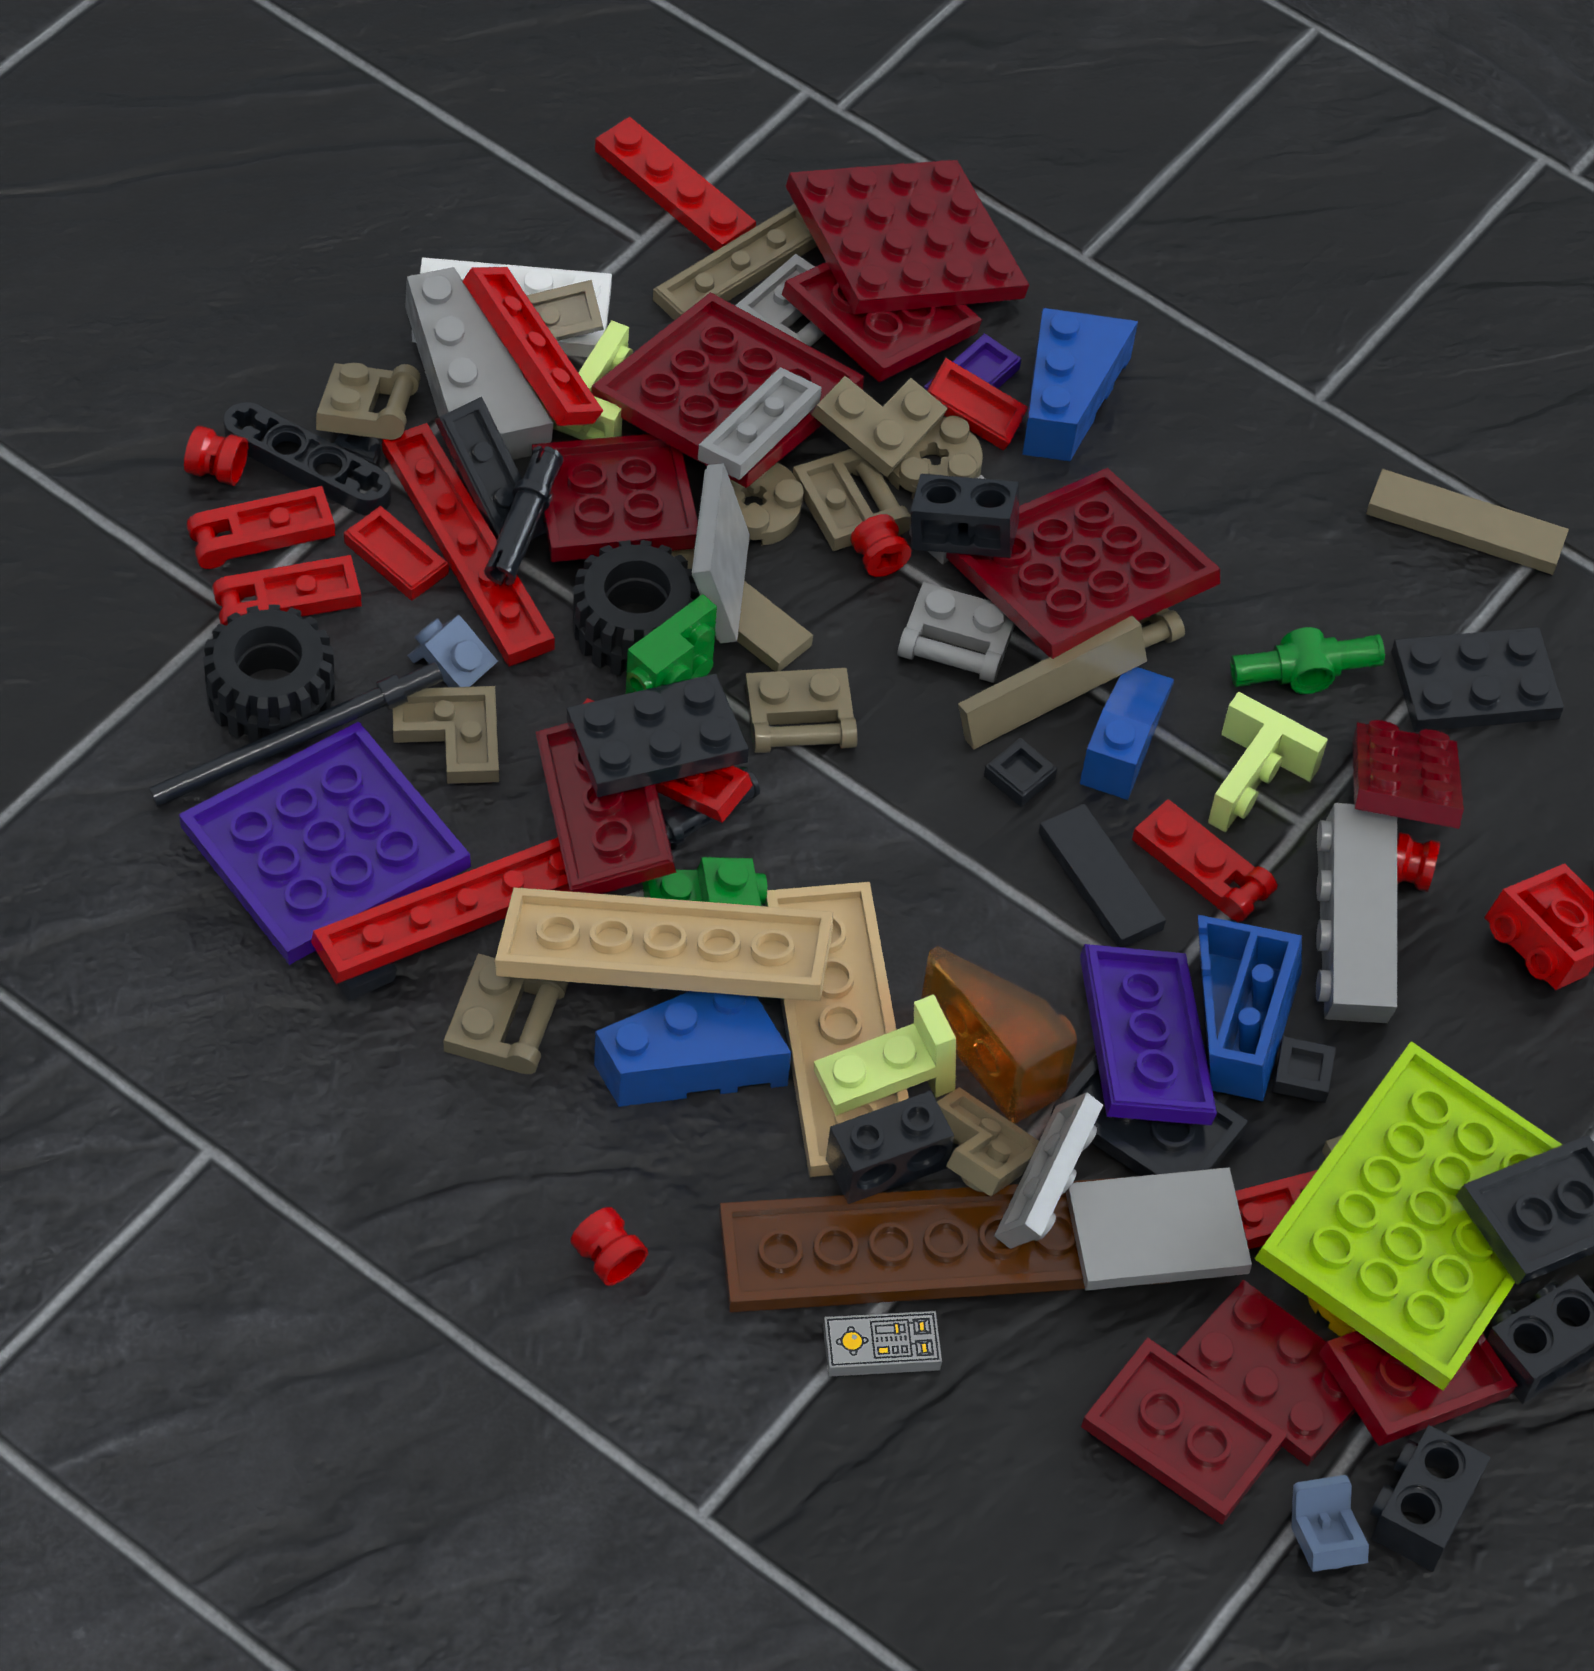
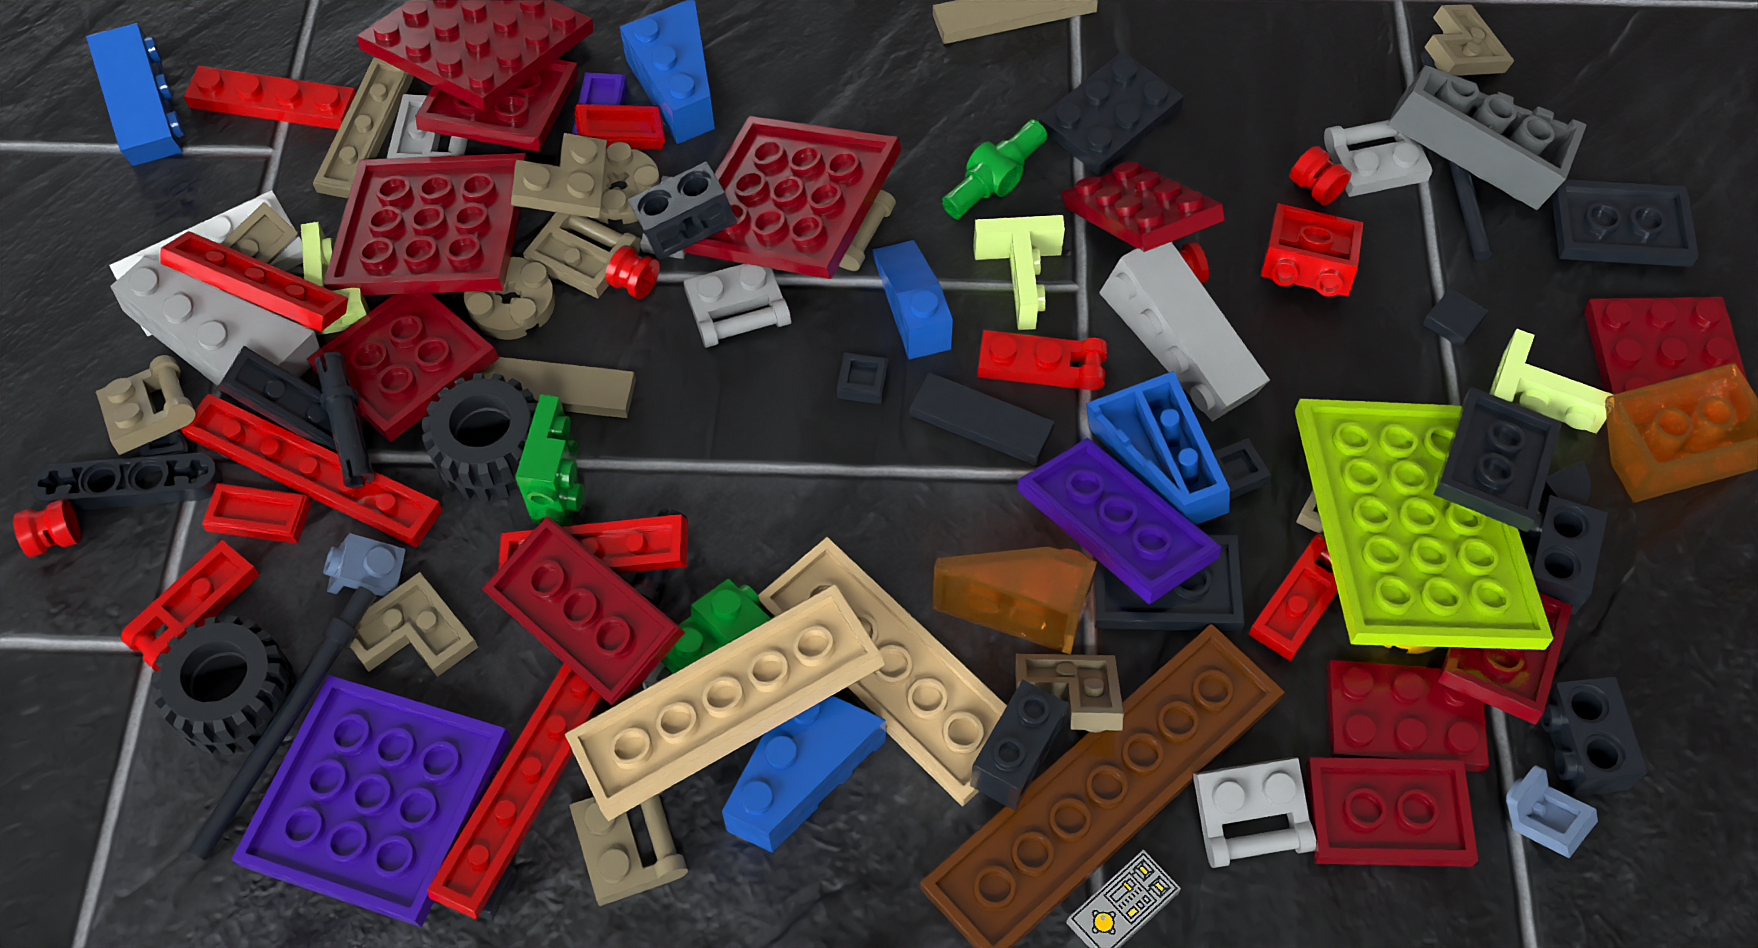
camera: 30 degrees left, 5 degrees up
red plate [186,486,335,569] -> none
black plate [567,674,749,797] -> none
light grey tile [692,463,750,643] -> none
light grey plate [698,367,822,480] -> none
dark tan plate [745,668,857,753] -> none
yellowish green bracket [814,994,956,1116] -> none
dark tan tile [958,615,1147,749] -> none
light grey plate [994,1093,1103,1249] -> none
light grey tile [1066,1167,1252,1291] -> none
none -> blue wedge [86,23,185,166]
none -> light grey plate [1193,757,1316,868]

